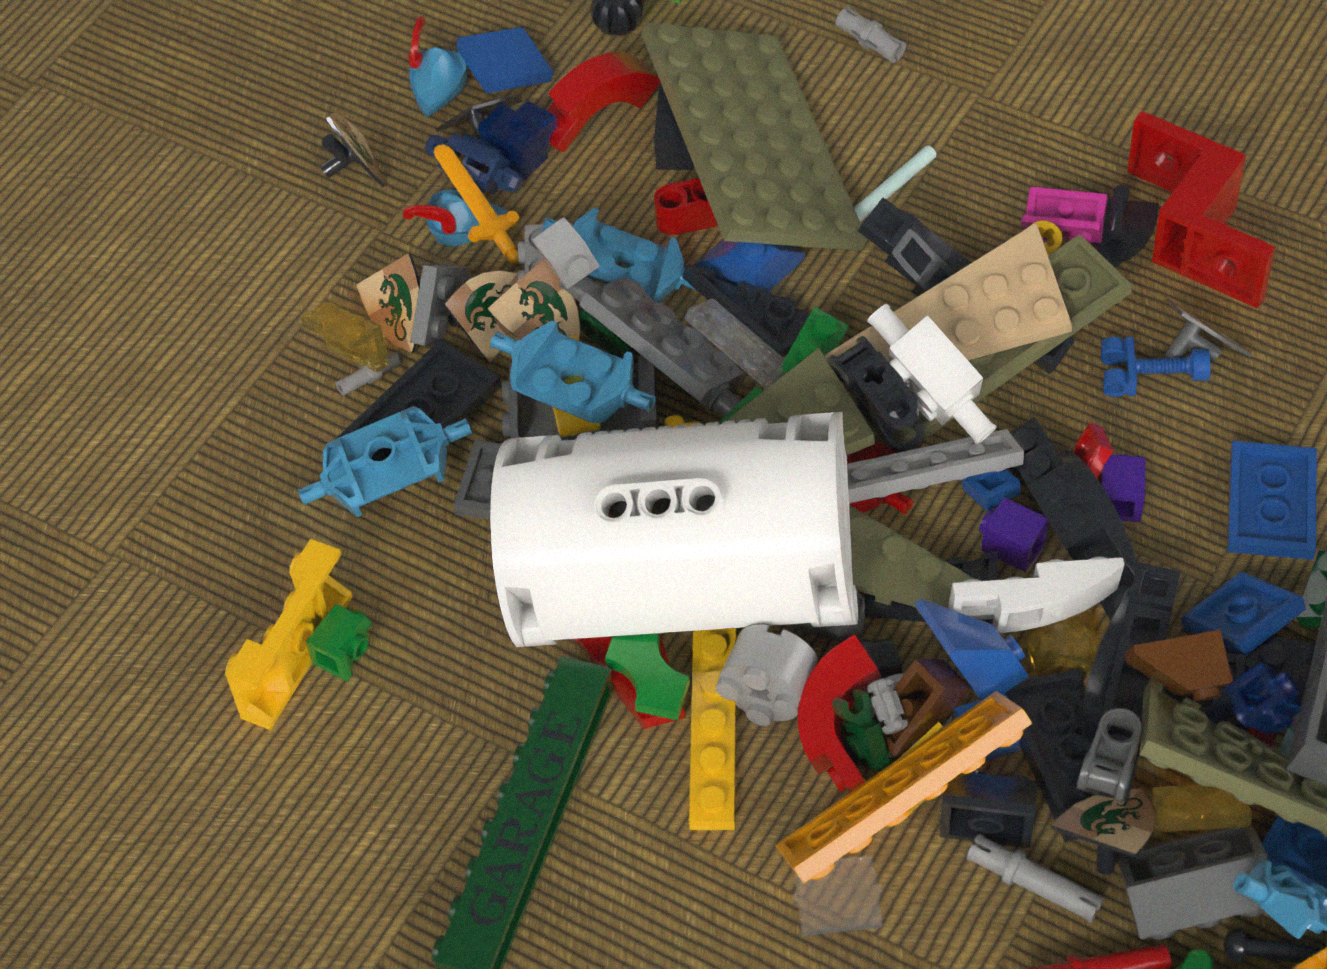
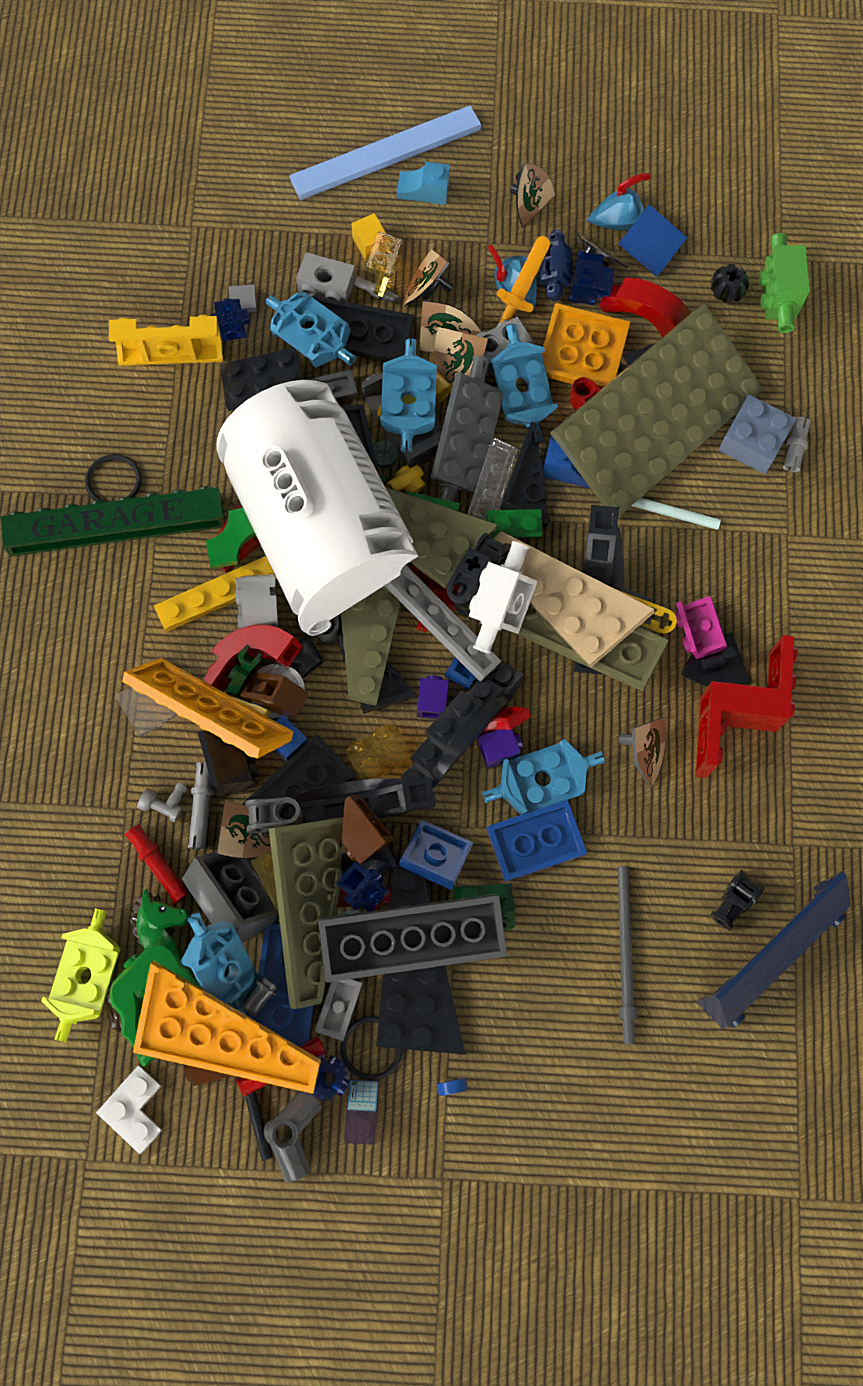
camera: 55 degrees right, 20 degrees up
green brick [306,604,372,682] -> none
dark grey plate [410,264,469,346] -> none
light grey brick [532,217,600,289] -> none
light grey piece [867,678,908,734] -> none
blue slope [914,599,1029,700] -> none
white slope [948,557,1124,633] -> none
blue bar [1101,337,1210,397] -> none
none -> black tyre [85,454,142,502]
none -> light grey piece [137,783,187,823]
none -> clear blue brick [211,298,250,341]
none -> black plate [220,348,303,411]
none -> light grey tile [229,285,257,314]
none -> light blue tile [290,105,481,200]
none -> light grey brick [296,252,356,302]
none -> yellow brick [352,213,389,261]
none -> dark azure arch [397,162,450,205]
none -> dark azure plate [482,739,605,815]
none -> light orange plate [542,303,630,389]
none -> sand blue brick [719,395,796,474]

